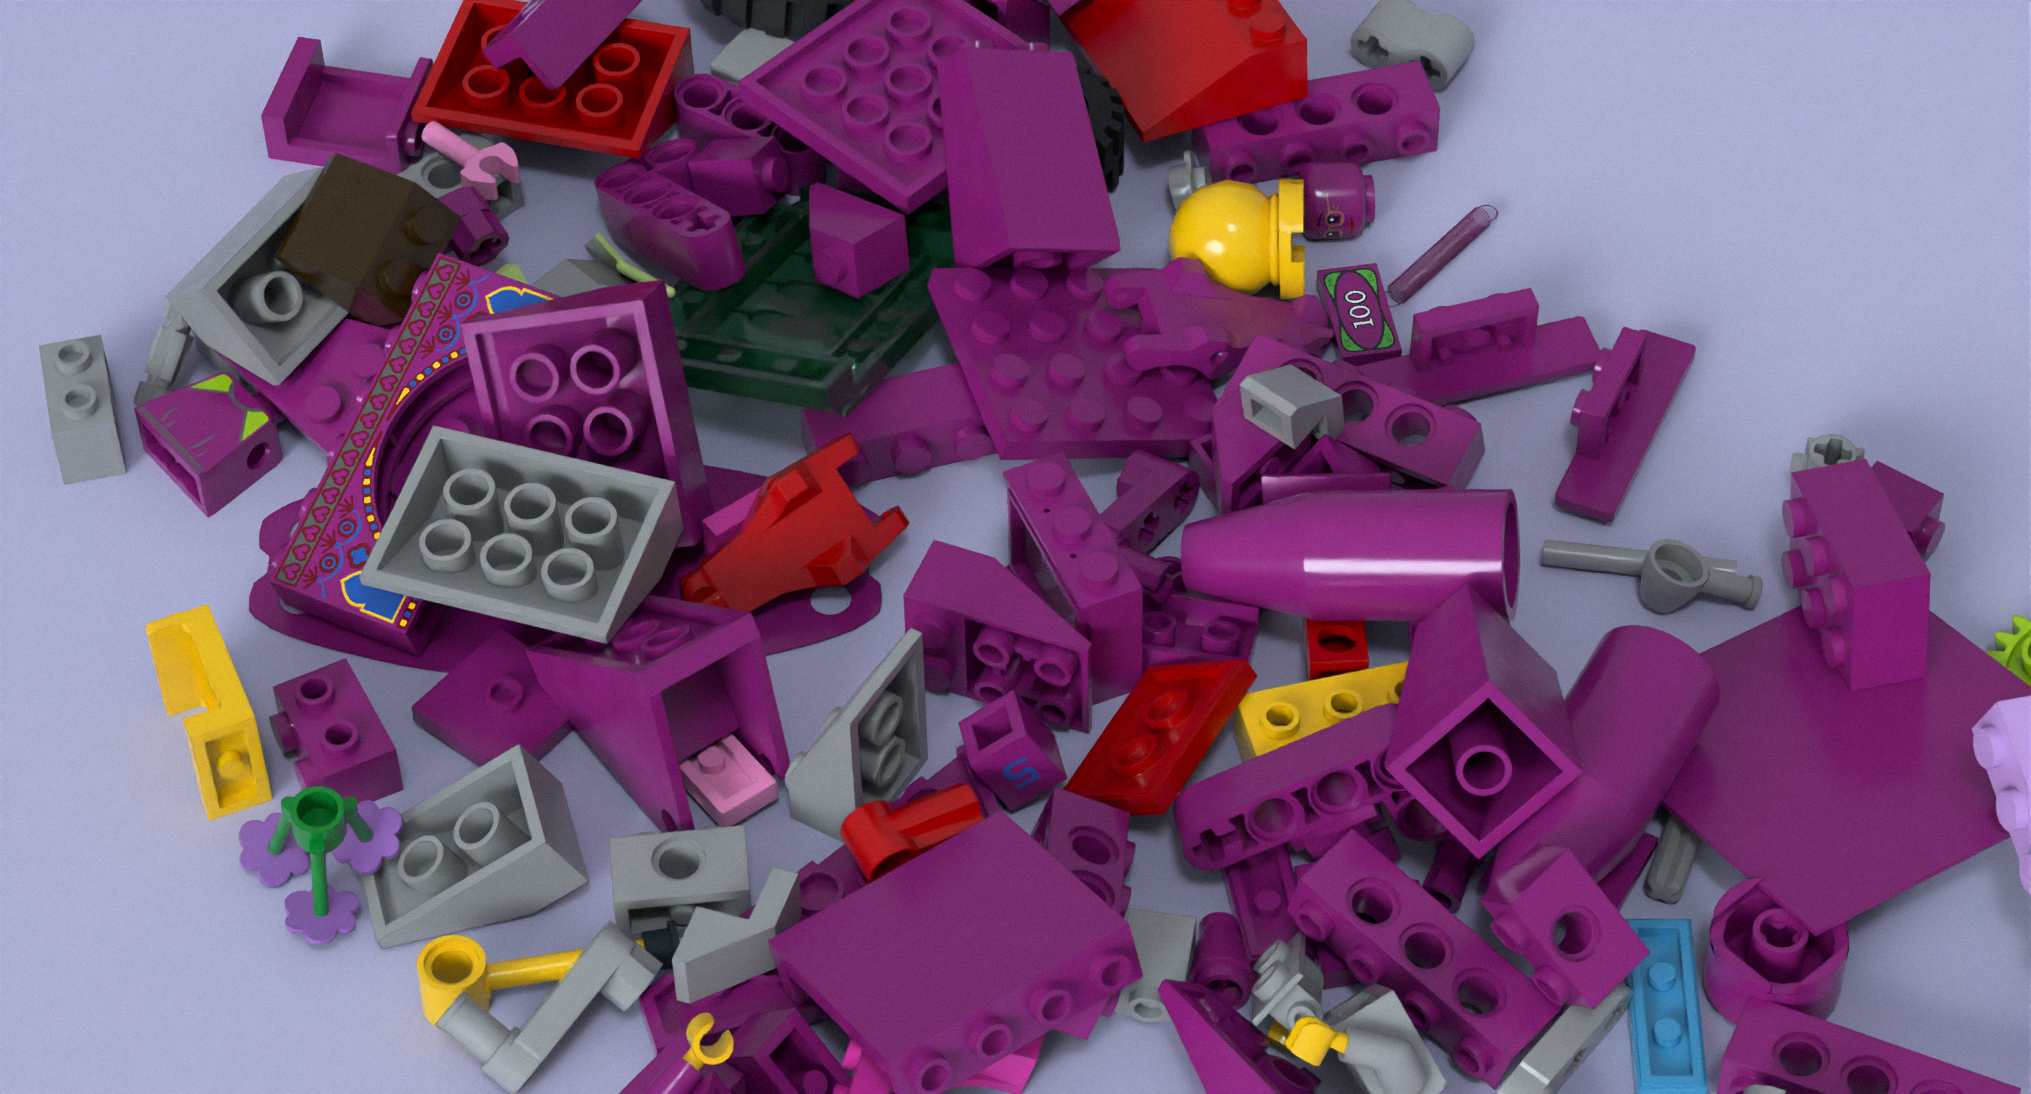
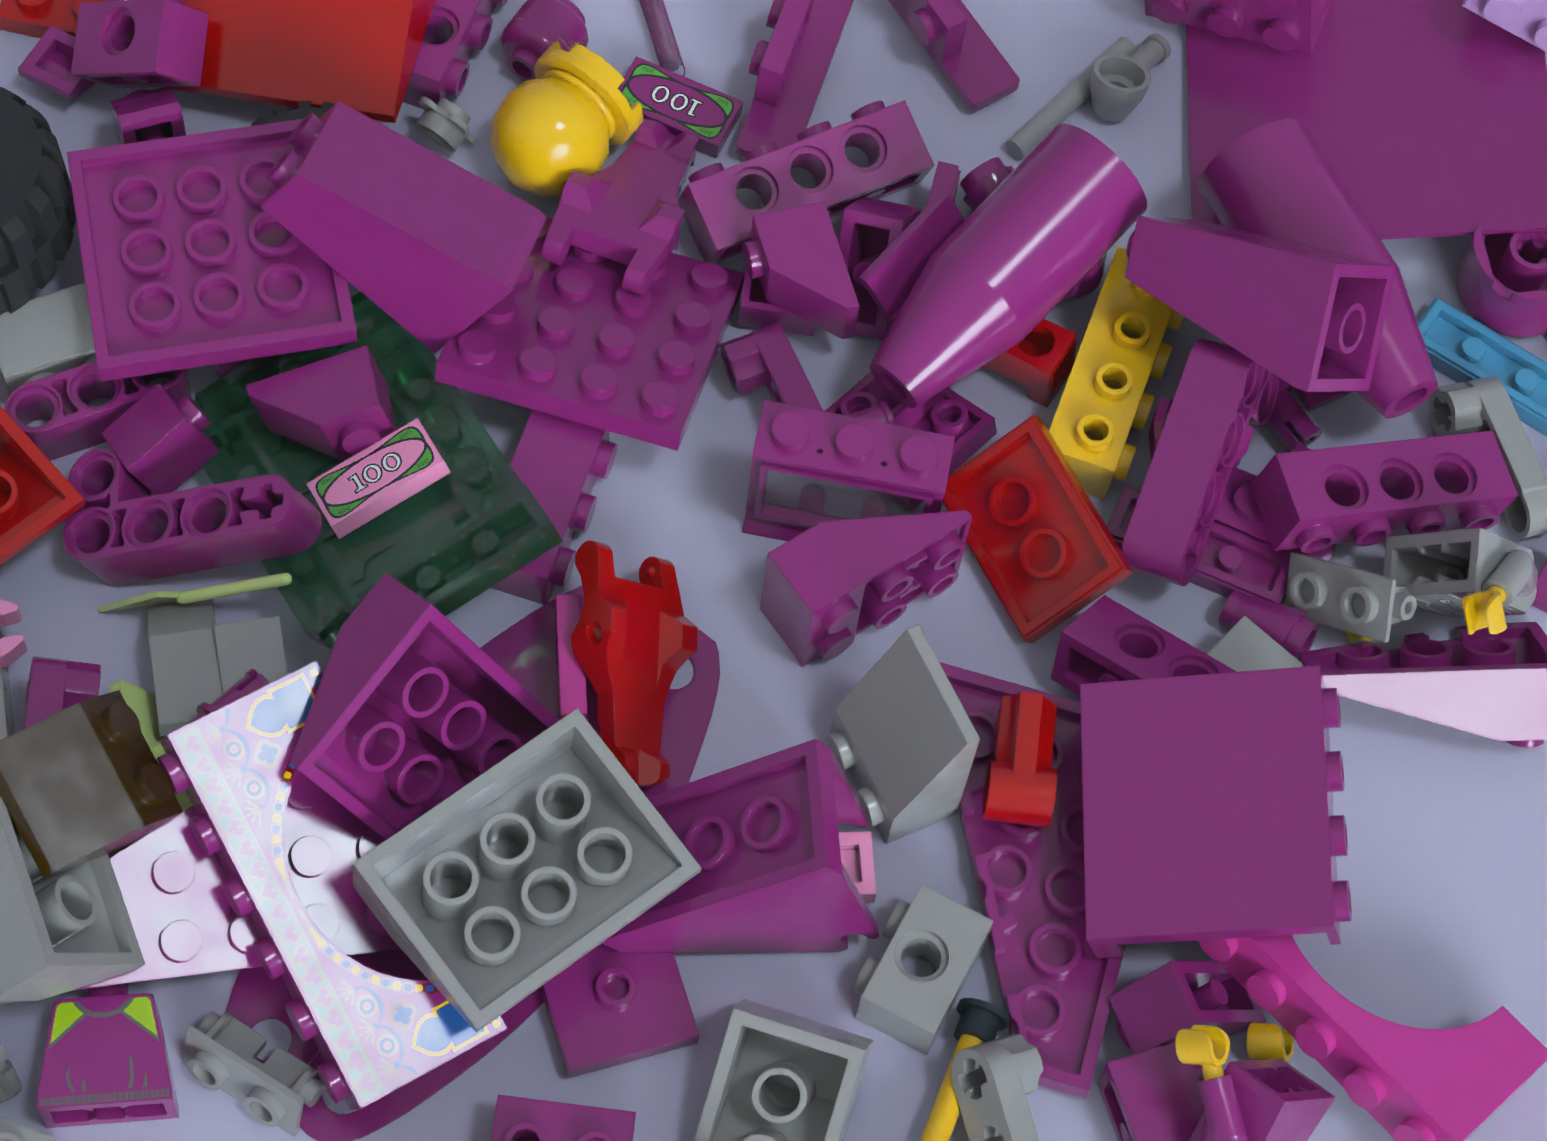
camera: 65 degrees left, 15 degrees up
light grey slope [672,867,802,1004] -> none
magenta brick [958,689,1067,811] -> none
light grey slope [1239,365,1345,450] -> none
magenta brick [1479,843,1650,1010] -> none
none -> light grey hinge [182,1011,325,1137]
none -> bright pink tile [307,418,451,539]

